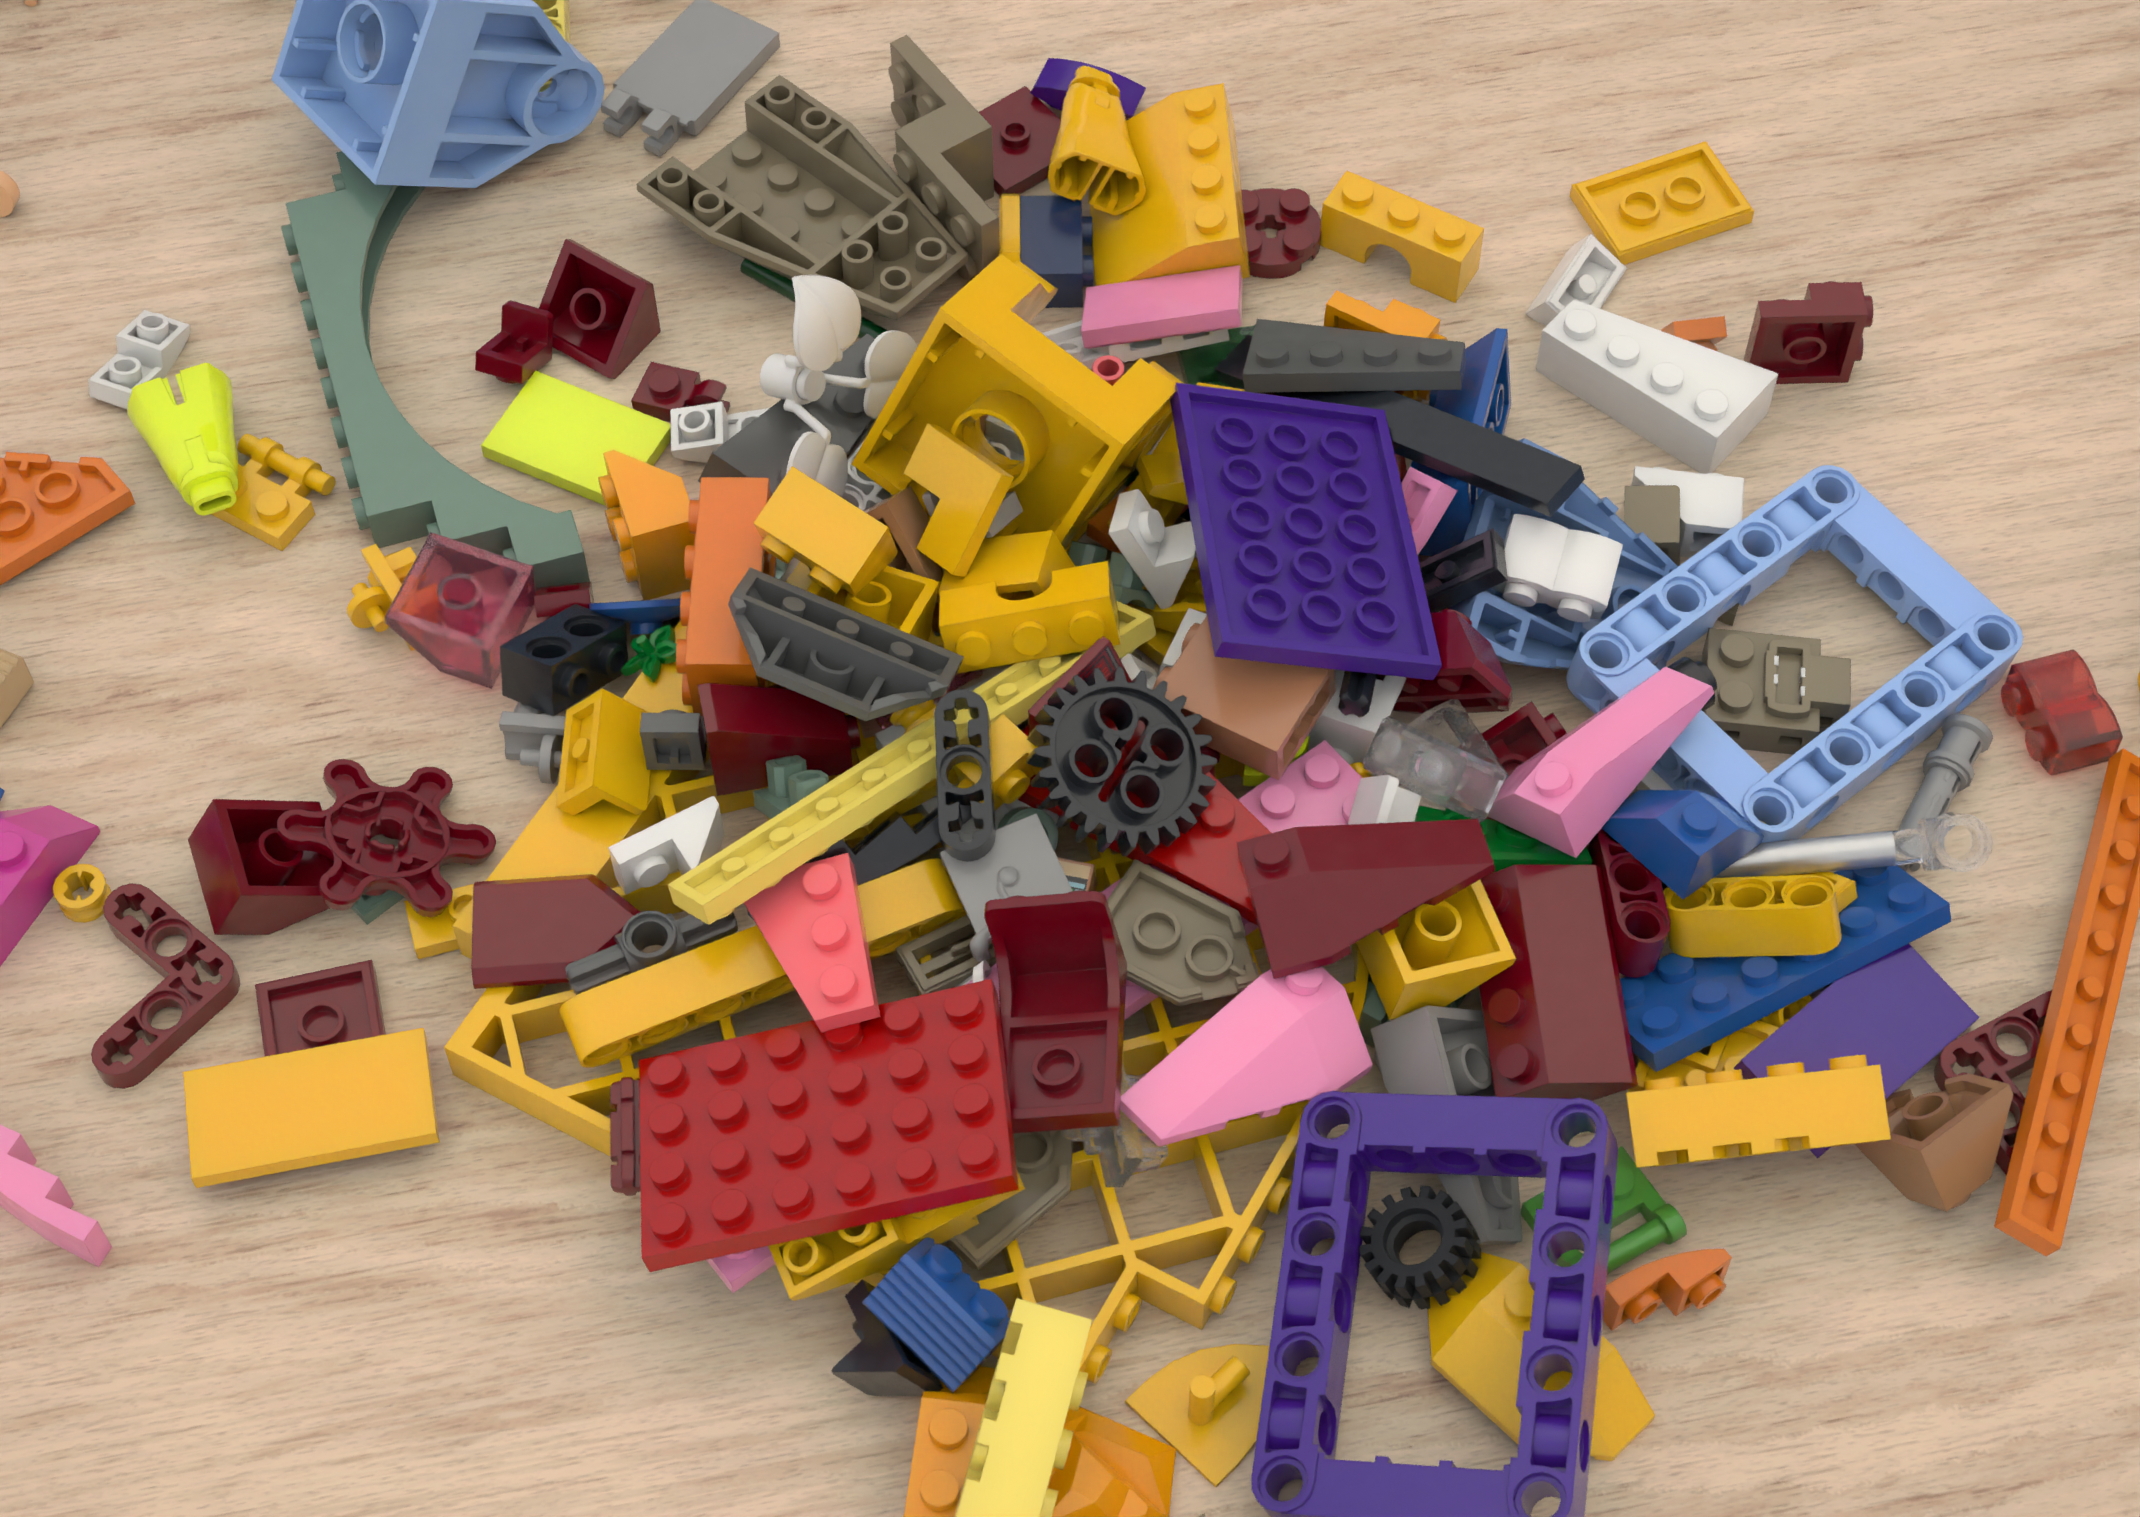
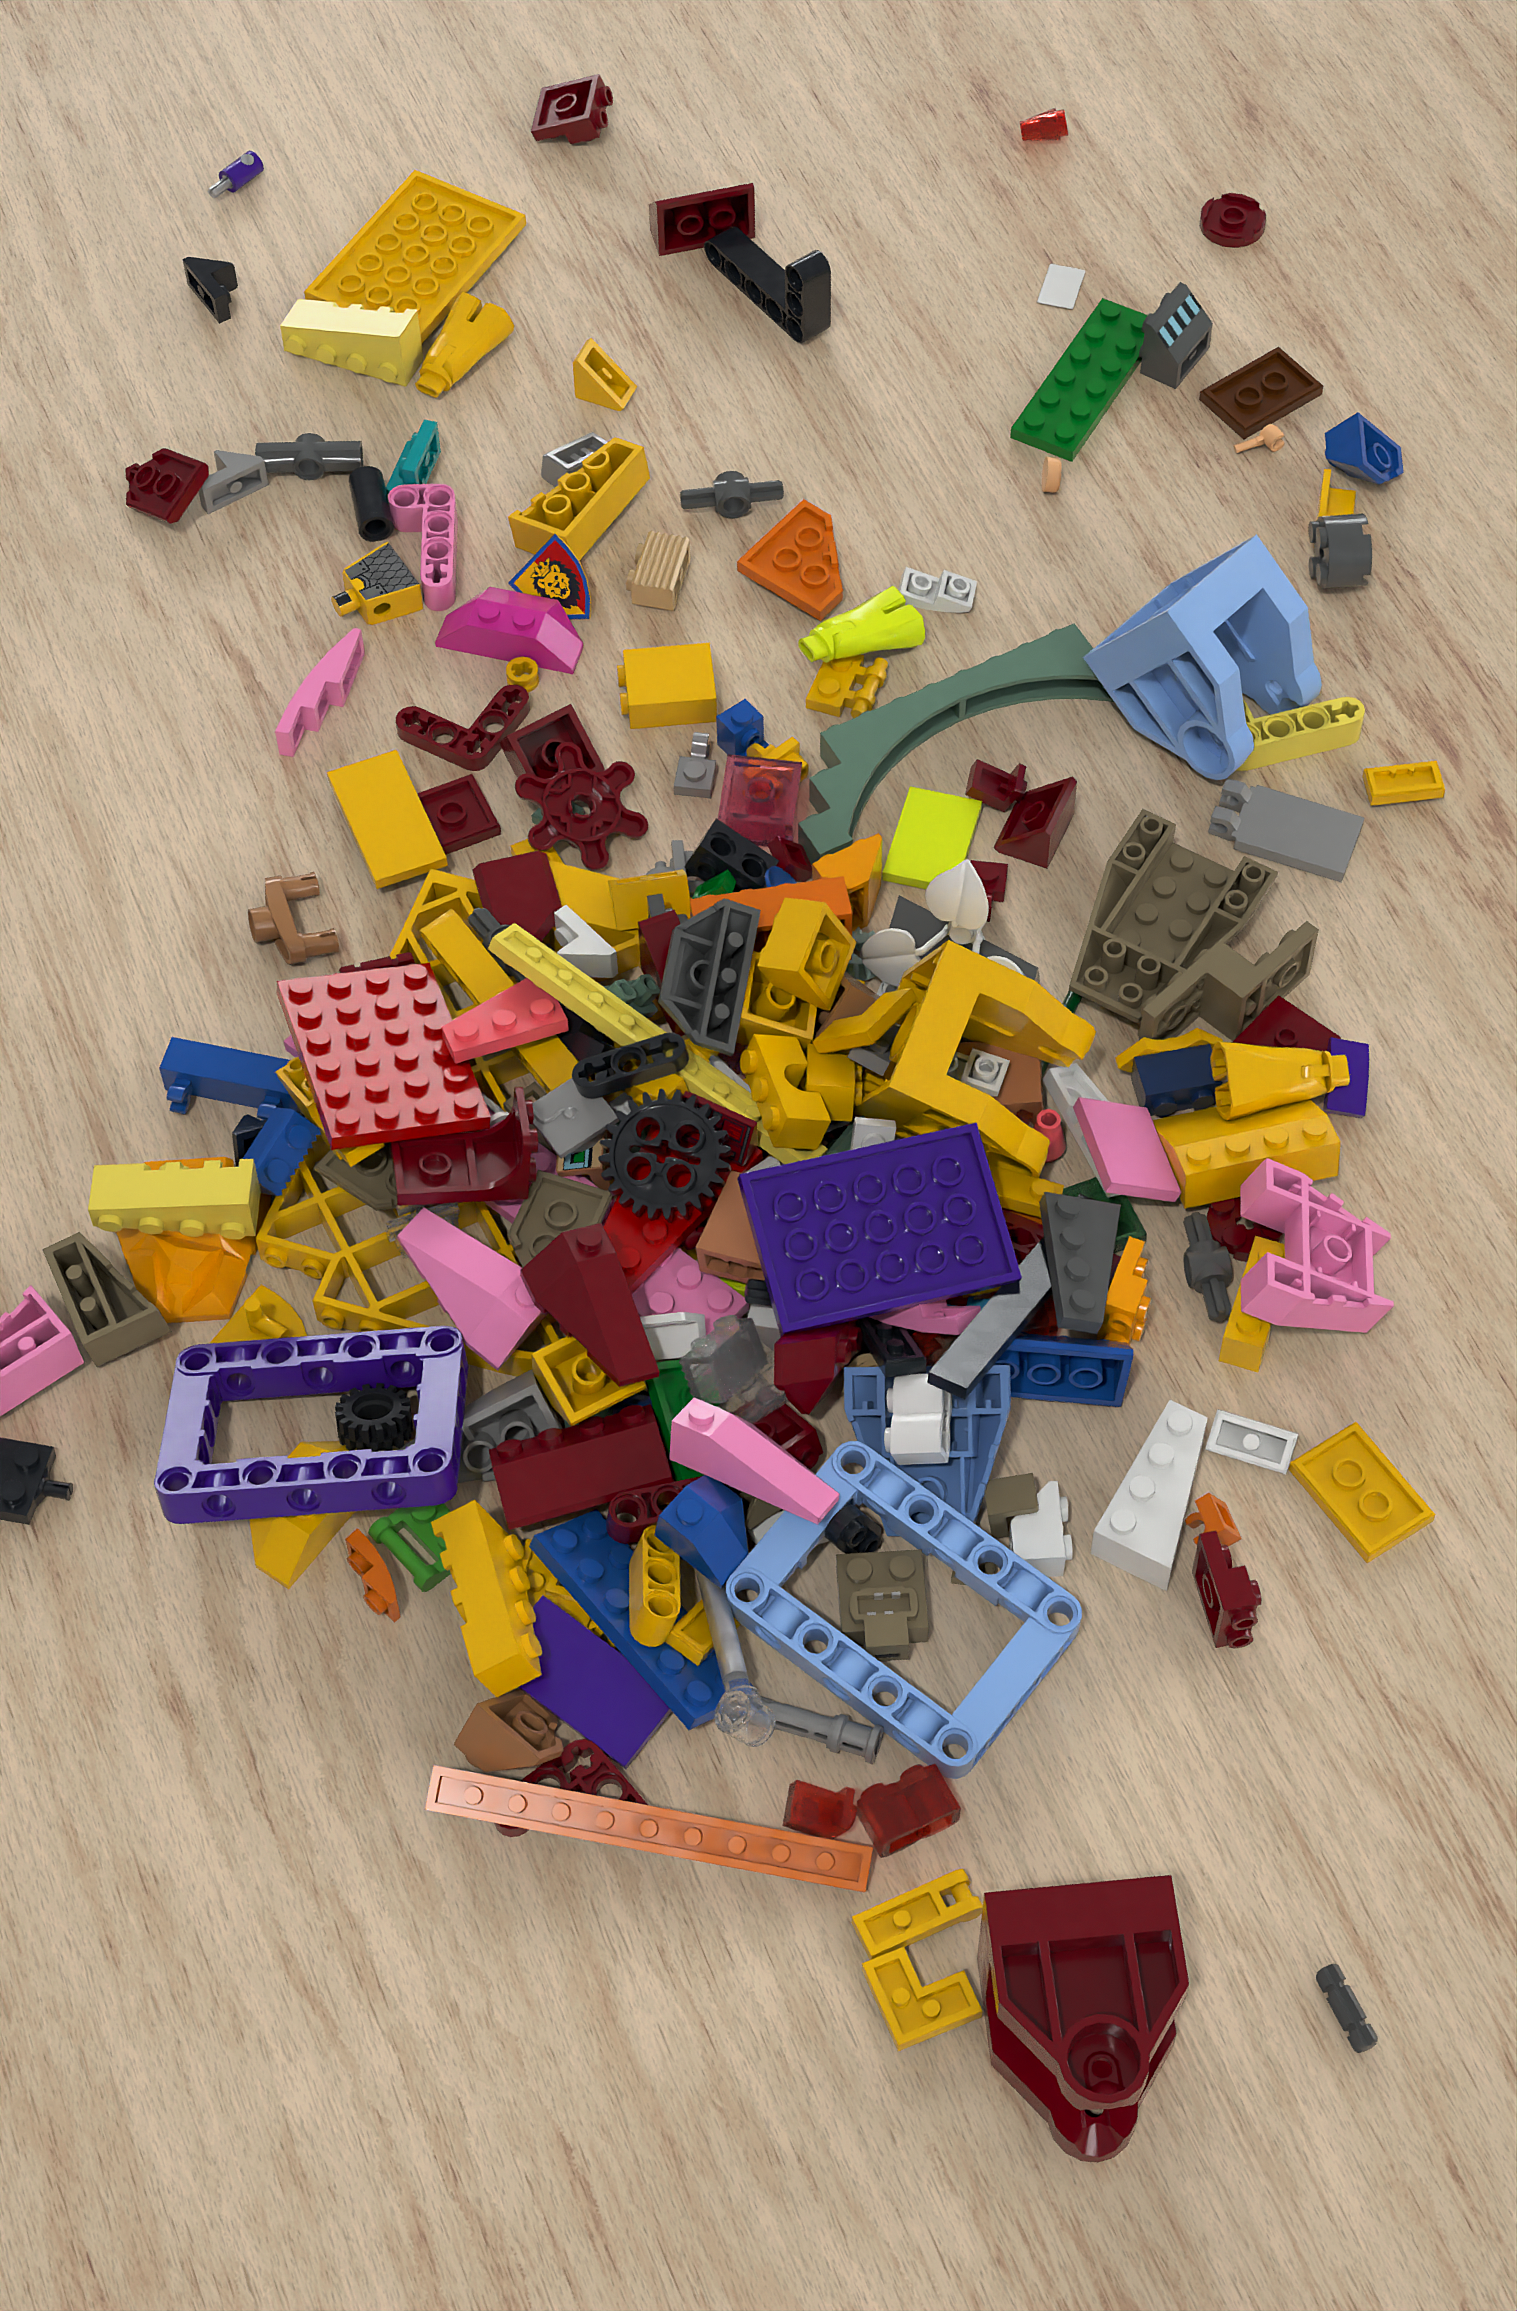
camera: 80 degrees right, 0 degrees up
none -> blue brick [159,1037,301,1121]
none -> medium nougat connector [248,872,339,965]
none -> yellow brick [617,642,717,729]
none -> light grey plate [674,732,716,799]
none -> green plate [692,870,736,899]
none -> blue brick [716,699,769,767]
none -> clear red bracket [782,1780,857,1840]
none -> dark grey axle [1183,1212,1232,1323]
none -> bright pink wedge [1240,1158,1394,1333]

